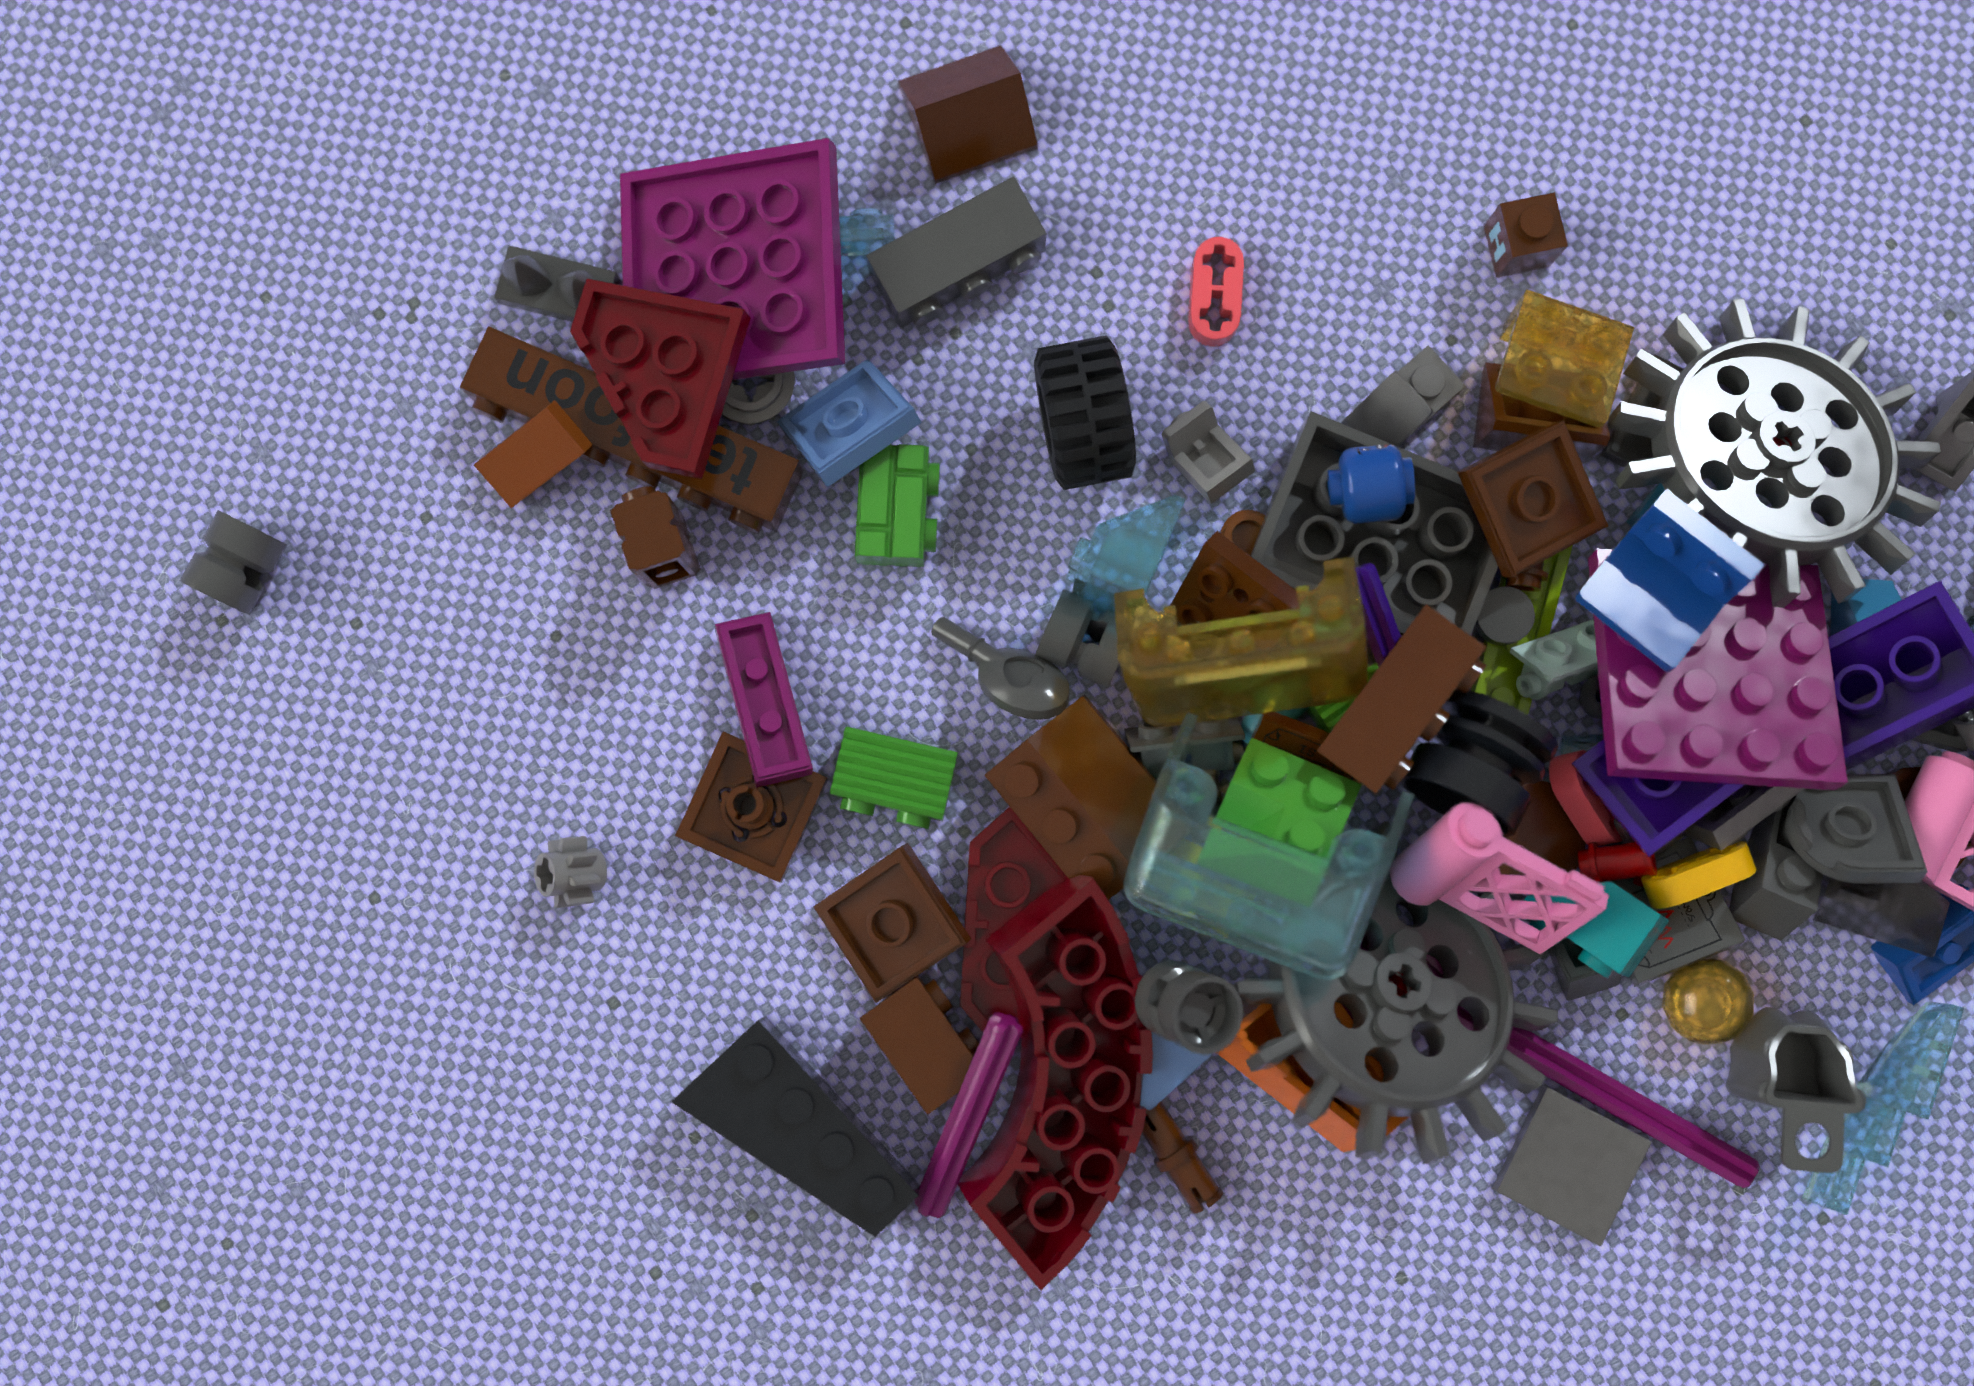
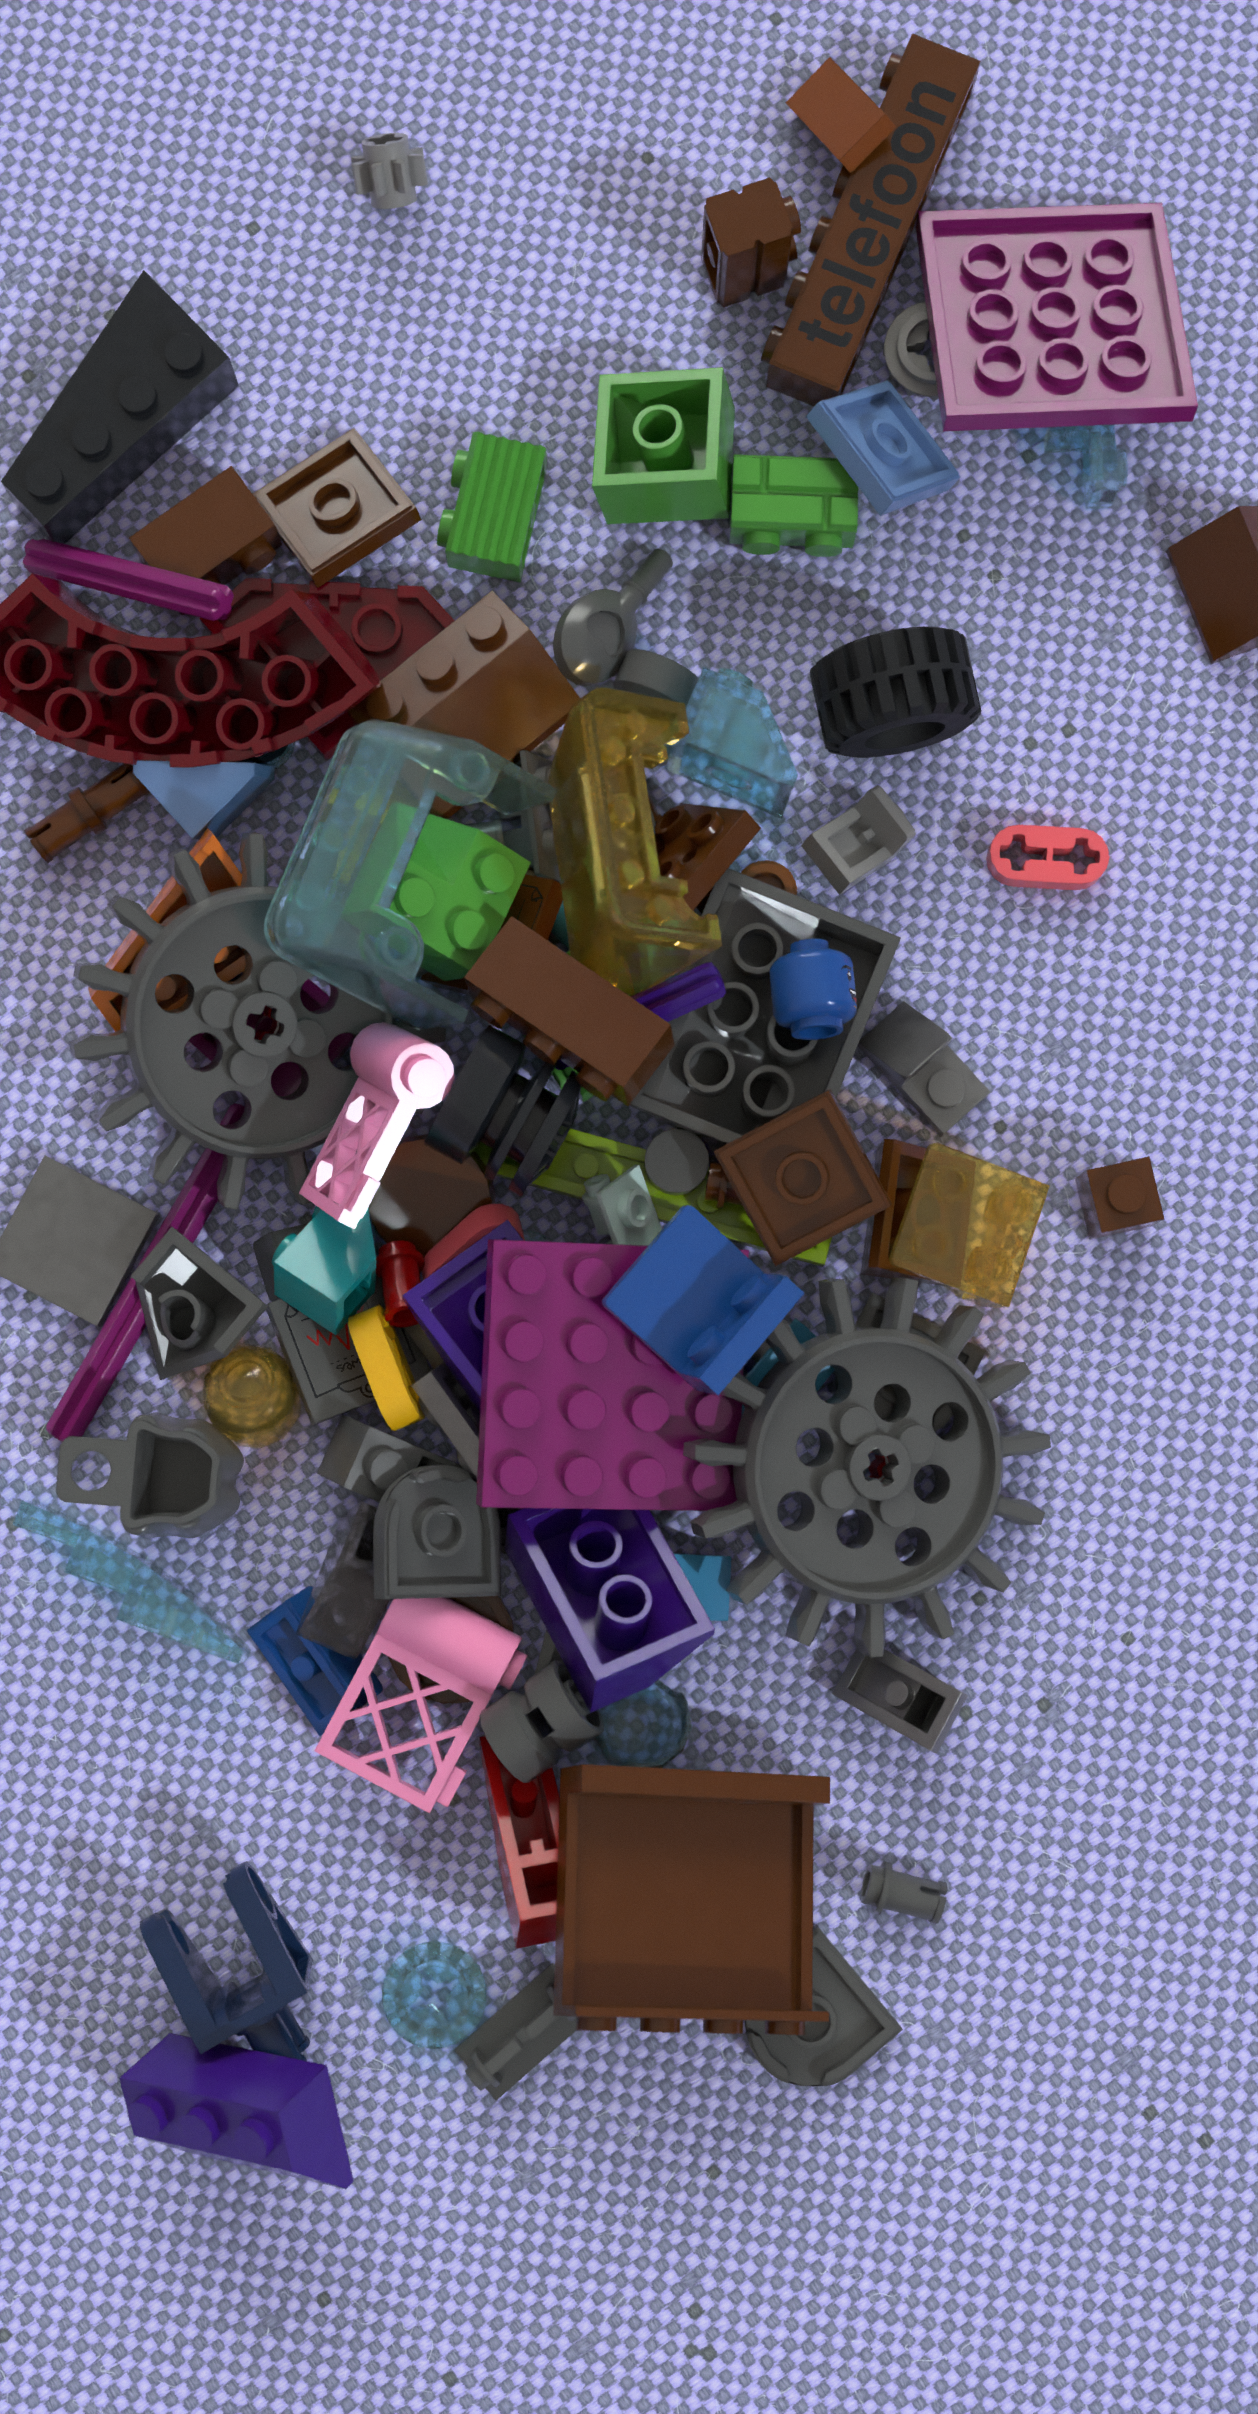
camera: 90 degrees right, 0 degrees up
dark grey tile [494,245,620,322] -> none
dark red plate [570,279,751,479] -> none
reddish brown plate [675,731,829,883] -> none
magenta tile [715,612,813,788] -> none
dark grey brick [866,176,1047,329] -> none
dark grey wheel [1135,960,1244,1055] -> none
none -> dark grey slope [131,1227,268,1380]
none -> bright green slope [592,367,735,524]

